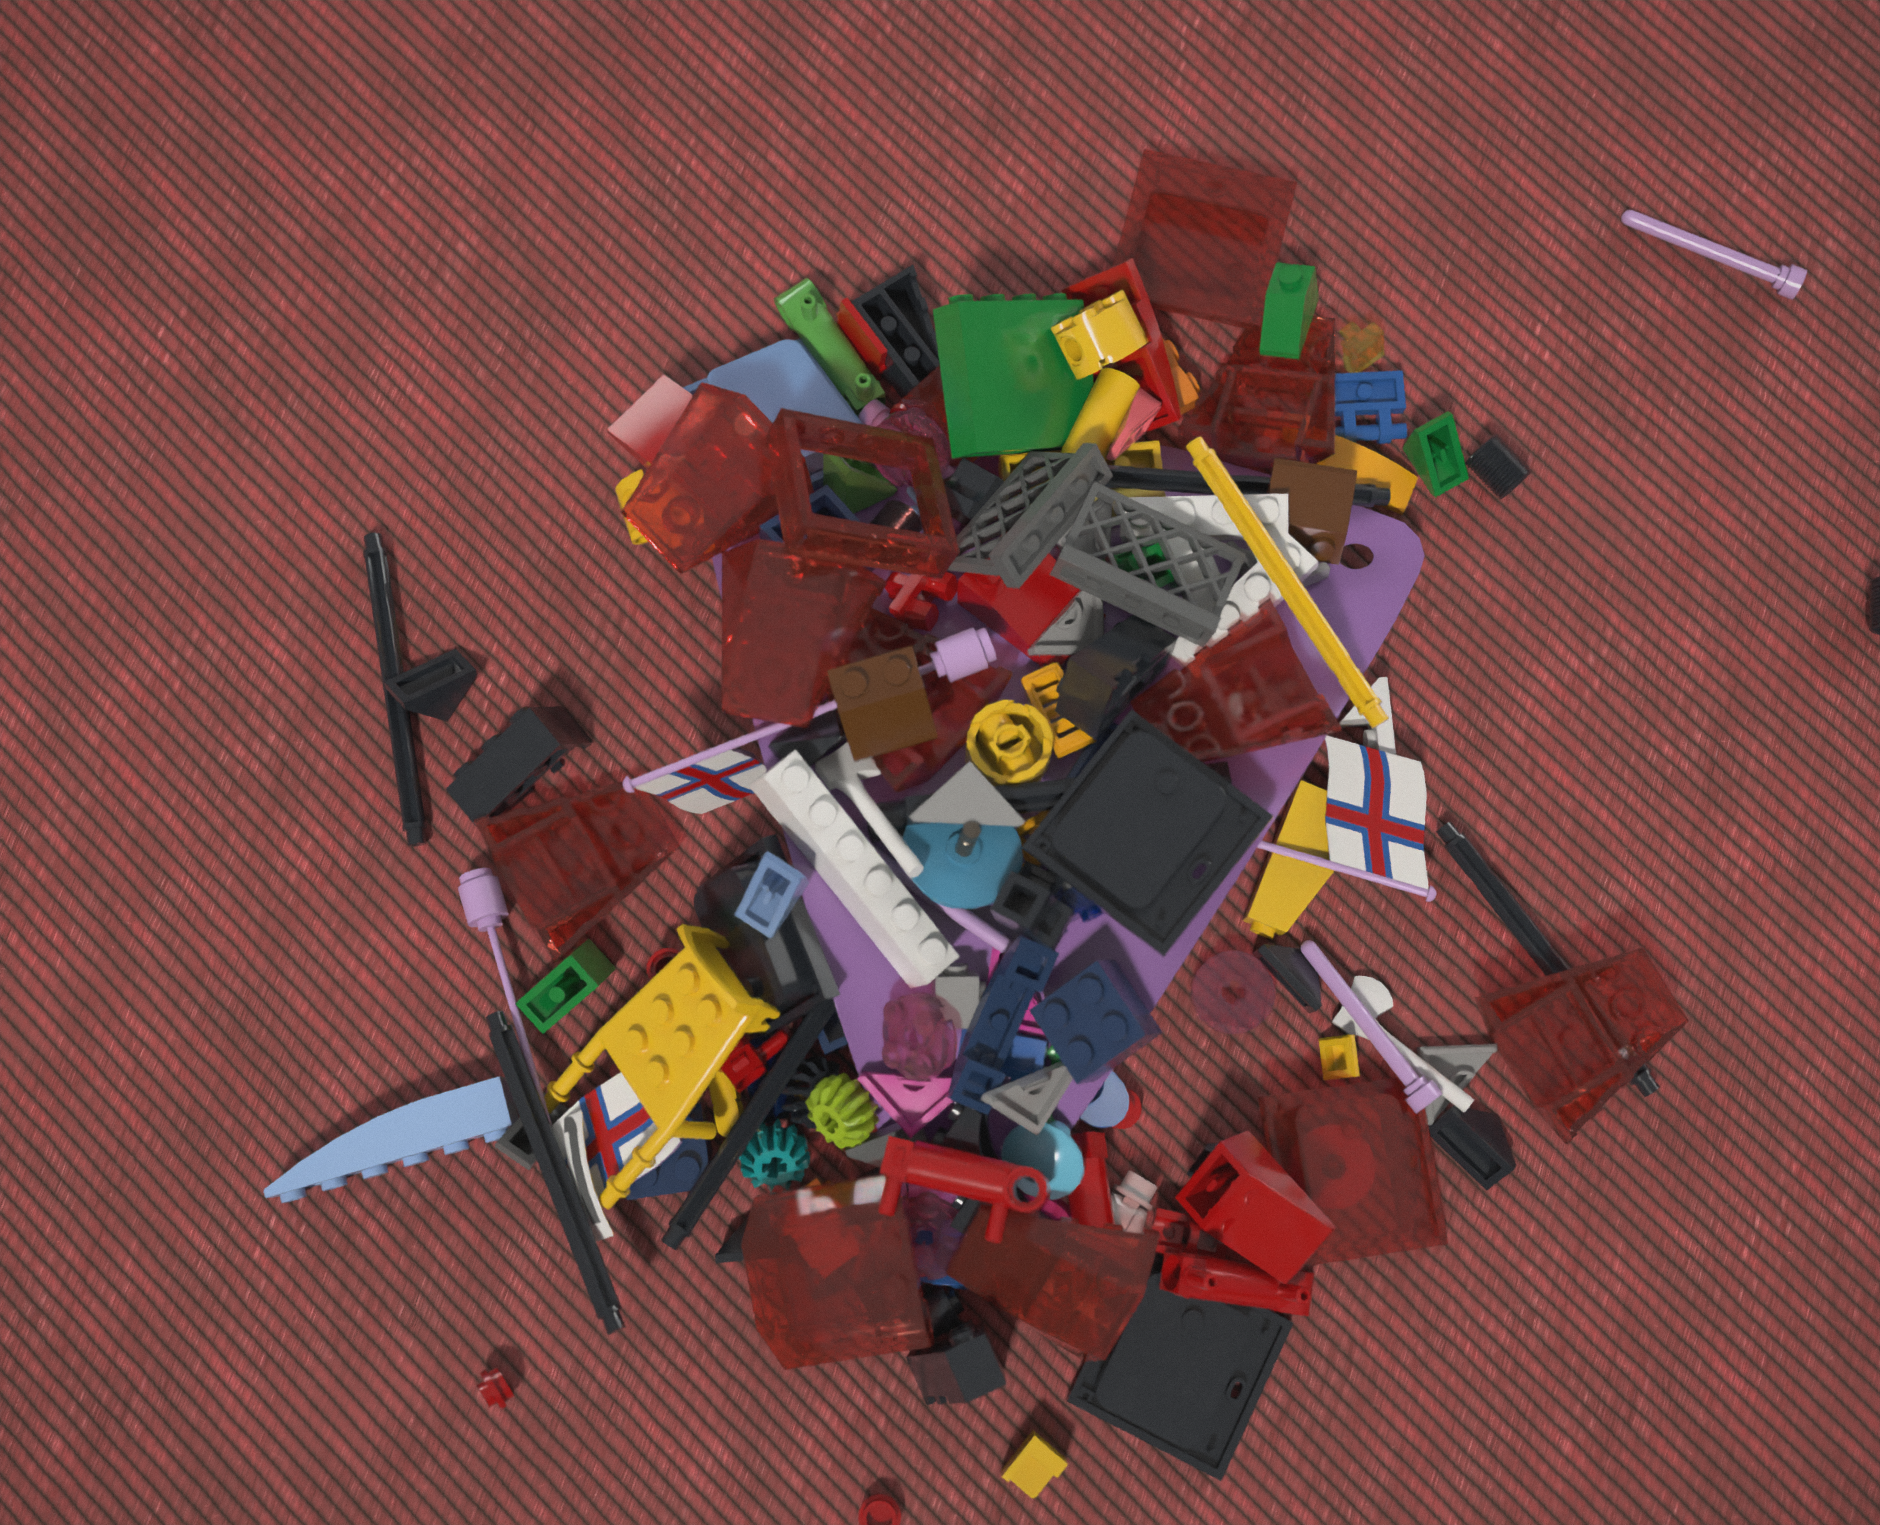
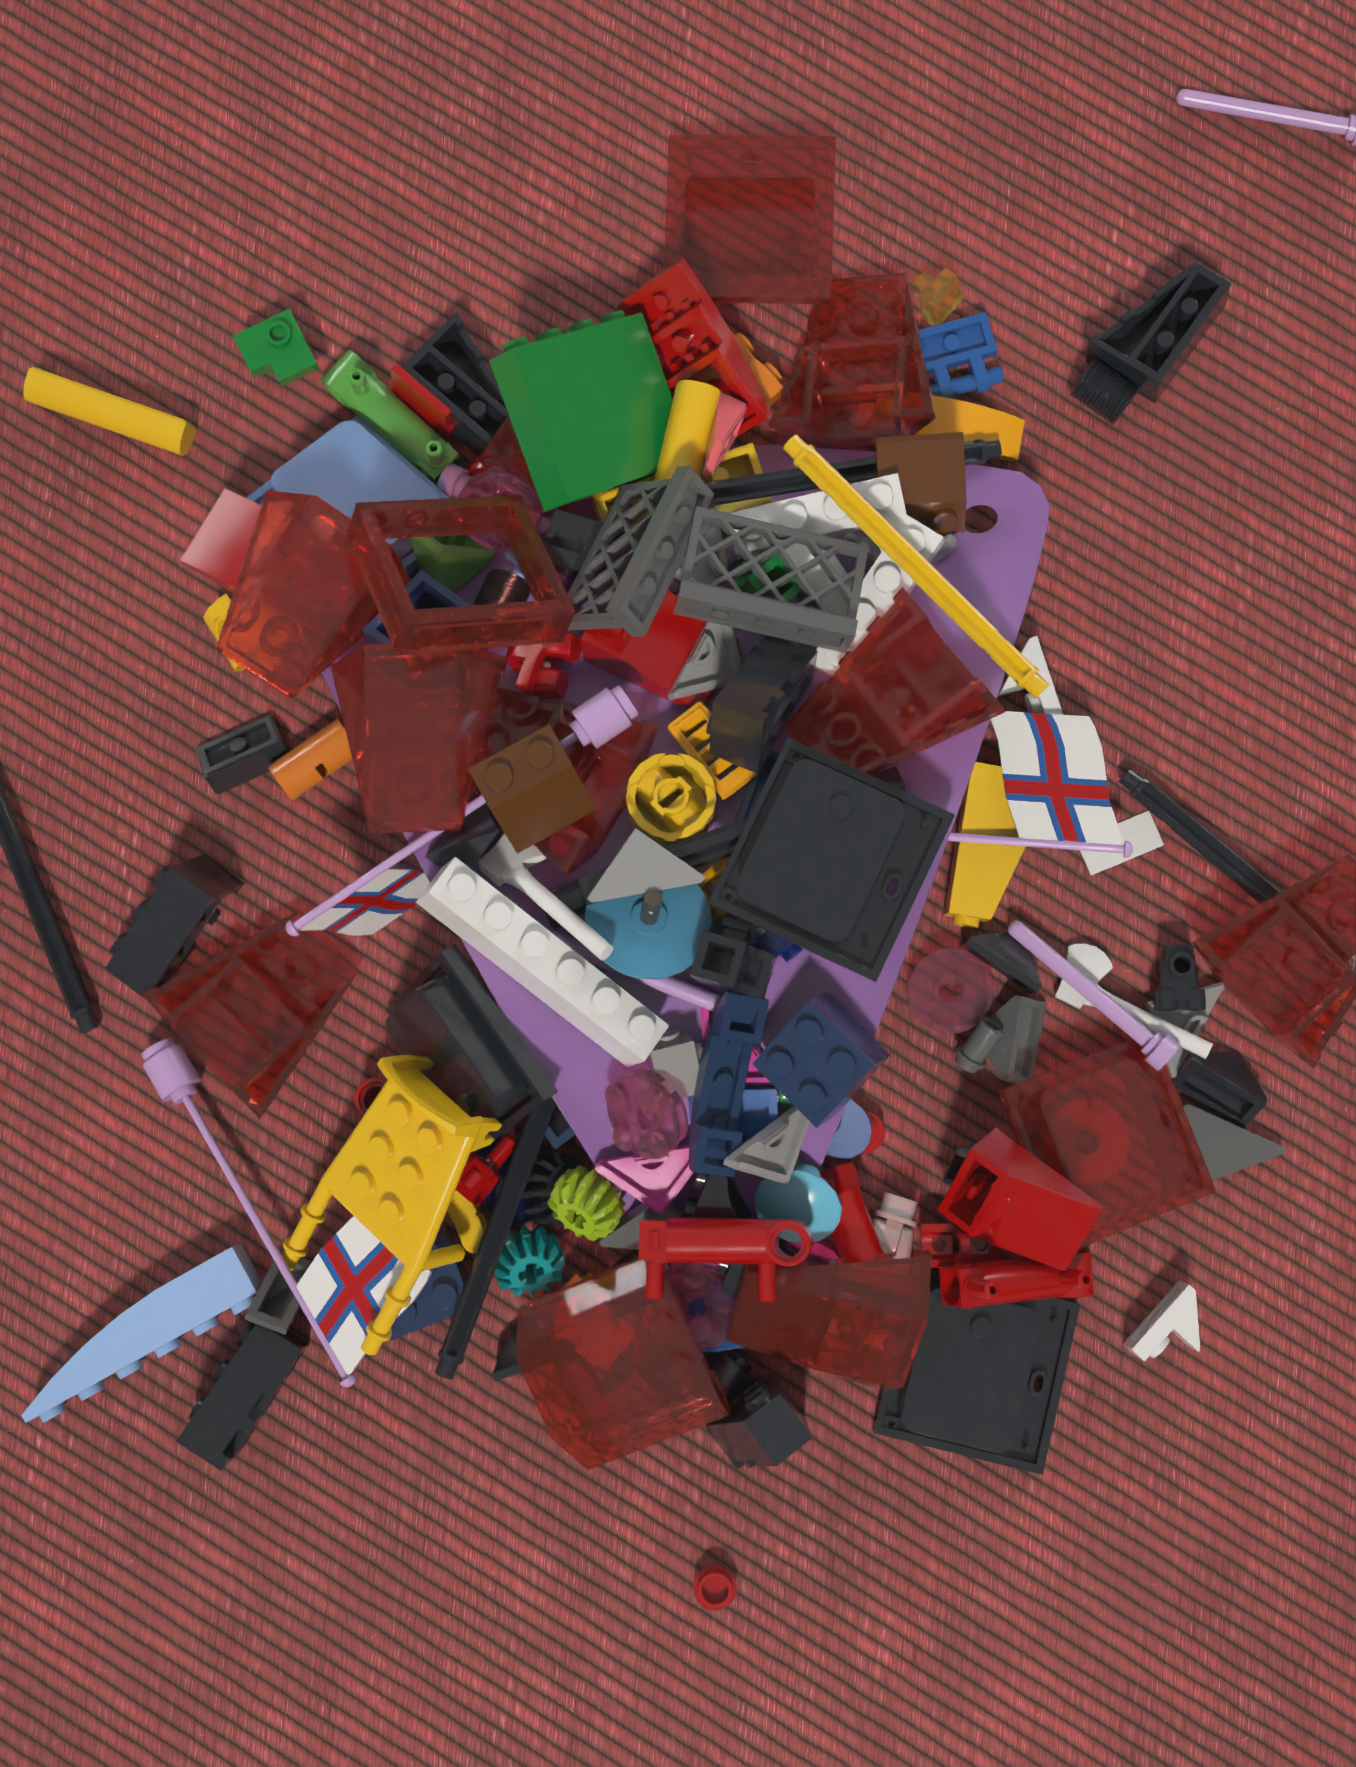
camera: 15 degrees left, 5 degrees up
black slope [384,648,477,722] -> none
red plate [476,1367,514,1410] -> none
black piece [486,1011,626,1335] -> none
green slope [515,938,616,1034] -> none
sticker [564,1111,614,1241] -> none
medium blue slope [735,851,809,939] -> none
yellow panel [1001,1430,1068,1499] -> none
yellow brick [1051,289,1148,380] -> none
green slope [1259,262,1319,359] -> none
yellow slope [1318,1034,1360,1080] -> none
green slope [1402,411,1469,498] -> none
none -> yellow brick [23,367,197,456]
none -> black wedge [176,1322,309,1471]
none -> black slope [195,714,289,794]
none -> green brick [233,309,319,387]
none -> orange pin [268,718,361,801]
none -> dark grey pin [955,1017,1004,1073]
none -> dark grey slope [987,995,1046,1086]
none -> white sticker [1080,811,1164,875]
none -> black wedge [1086,262,1232,403]
none -> white slope [1123,1280,1200,1361]
none -> black plate [1153,945,1206,1011]
none -> dark grey tile [1180,1104,1286,1181]

